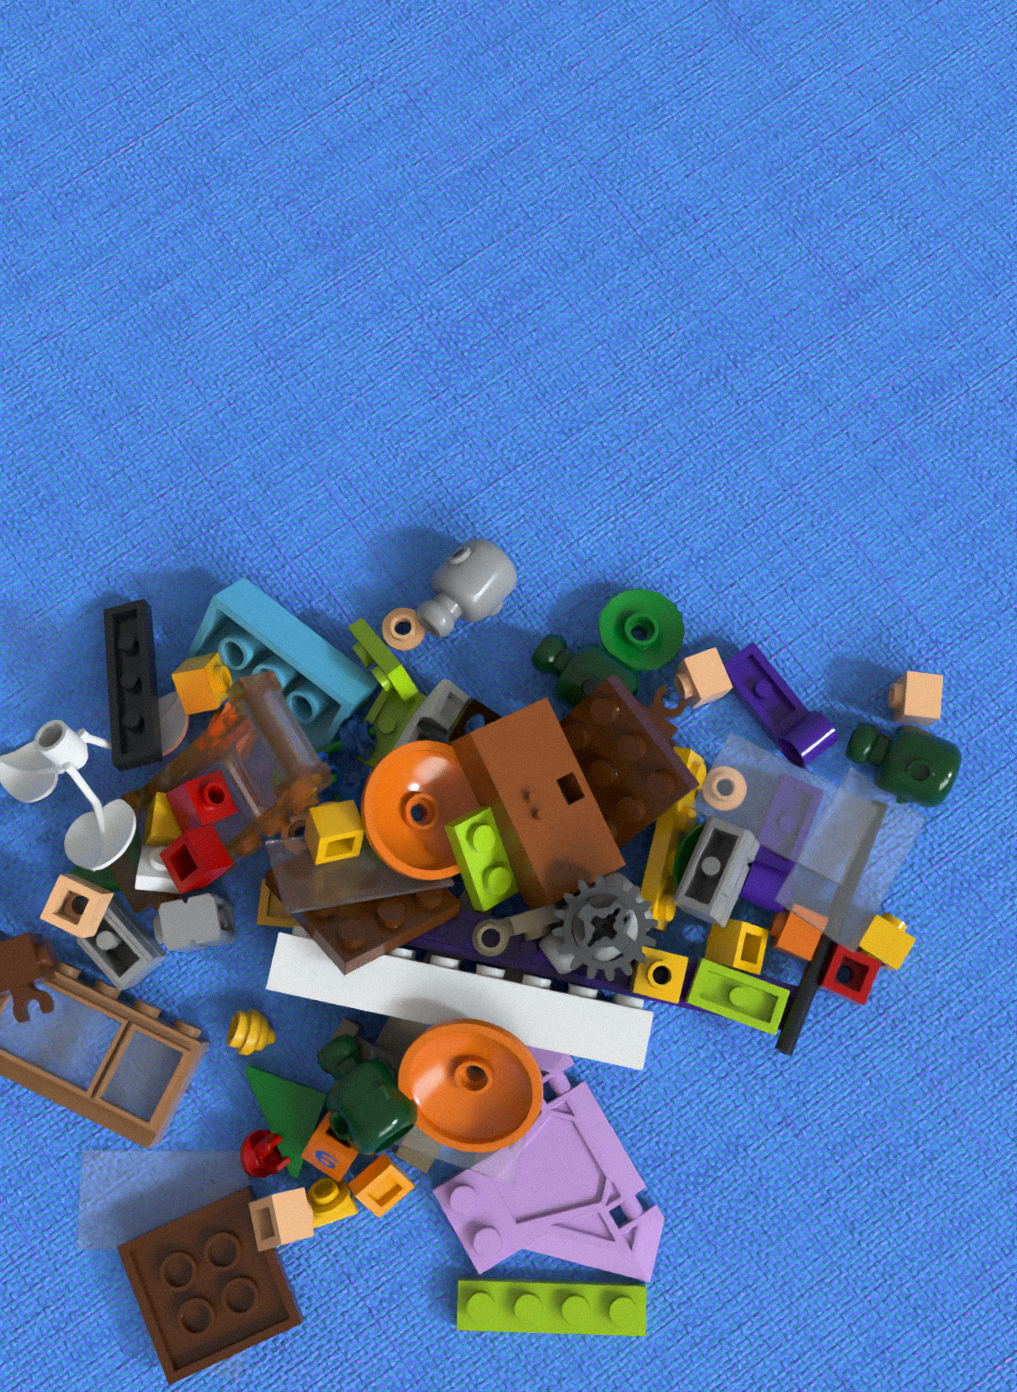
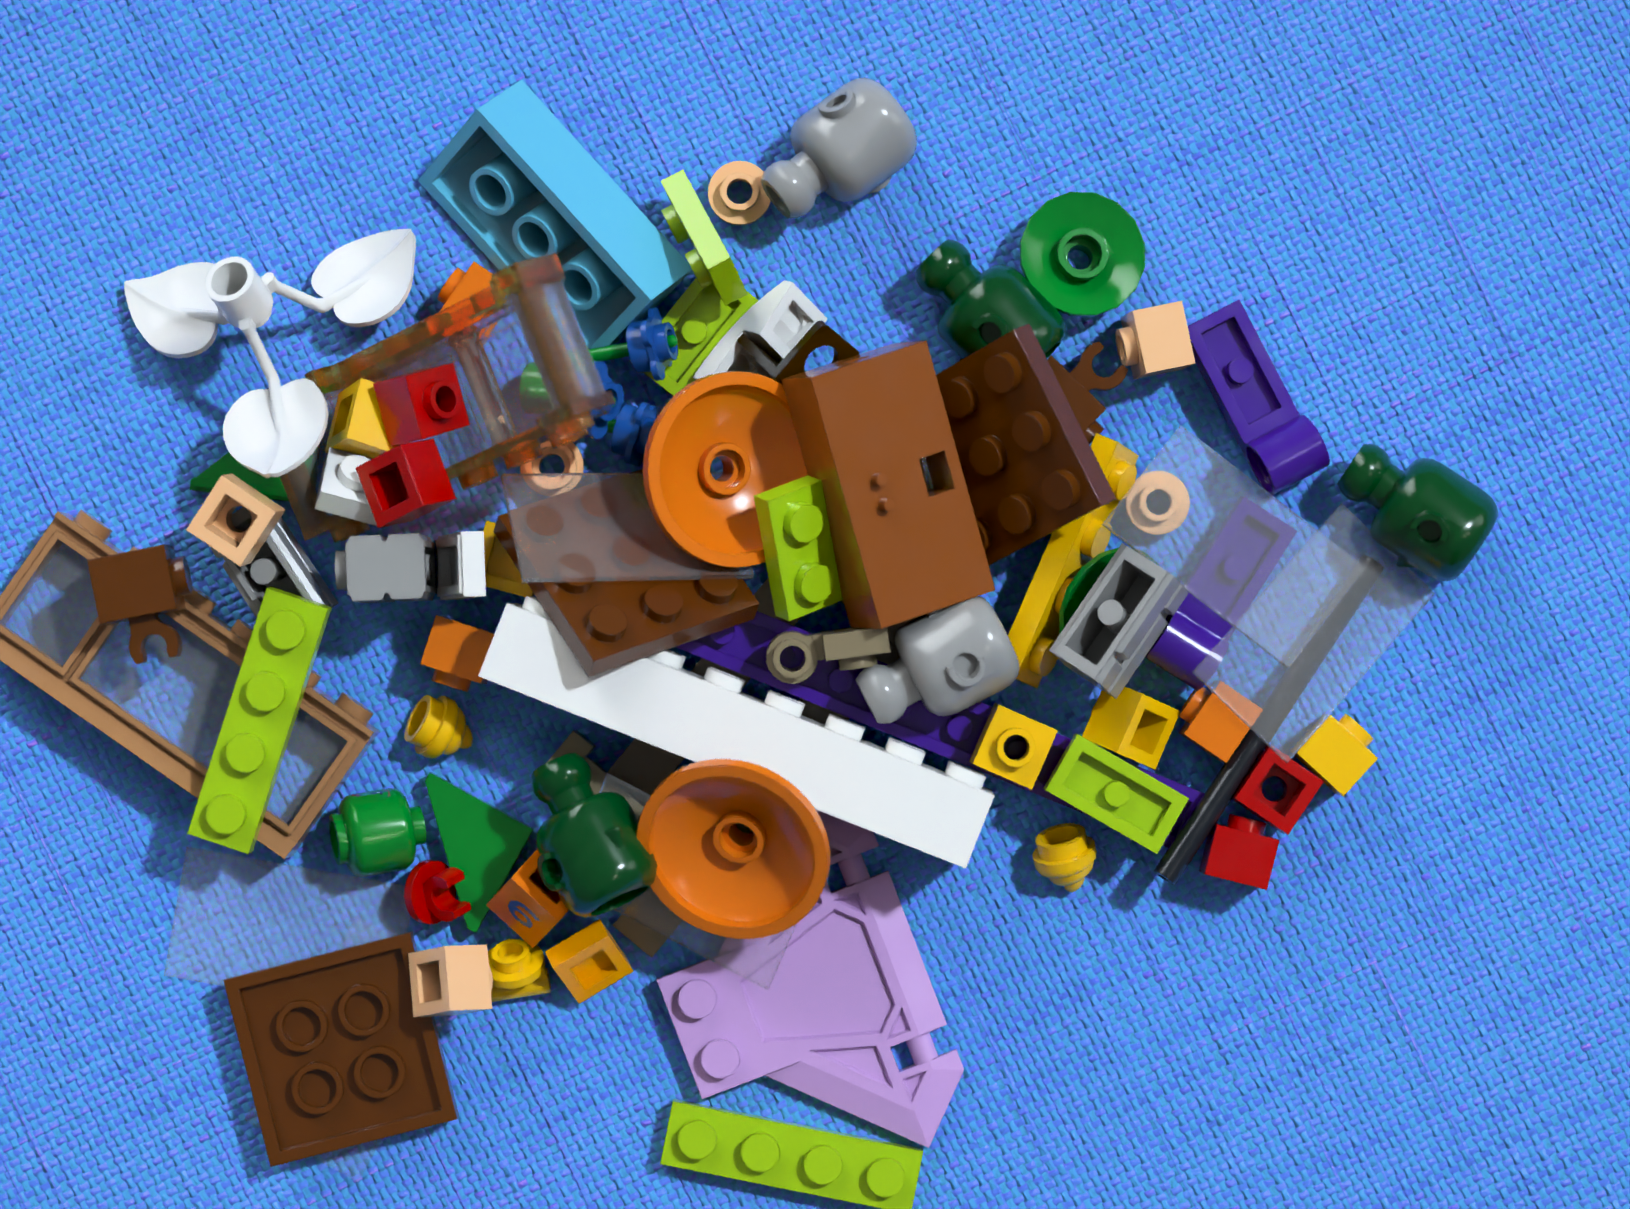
camera: 10 degrees right, 10 degrees up
black plate [104,599,163,772] -> none
yellow plate [171,652,232,715] -> none
yellow plate [304,799,365,865] -> none
dark grey gear [552,875,658,981] -> none
light nougat plate [888,671,943,726] -> none
none -> lime plate [187,587,332,854]
none -> green head [329,788,426,877]
none -> orange plate [420,615,495,692]
none -> white tile [435,531,486,600]
none -> yellow plate [1032,823,1097,892]
none -> red plate [1199,814,1279,890]

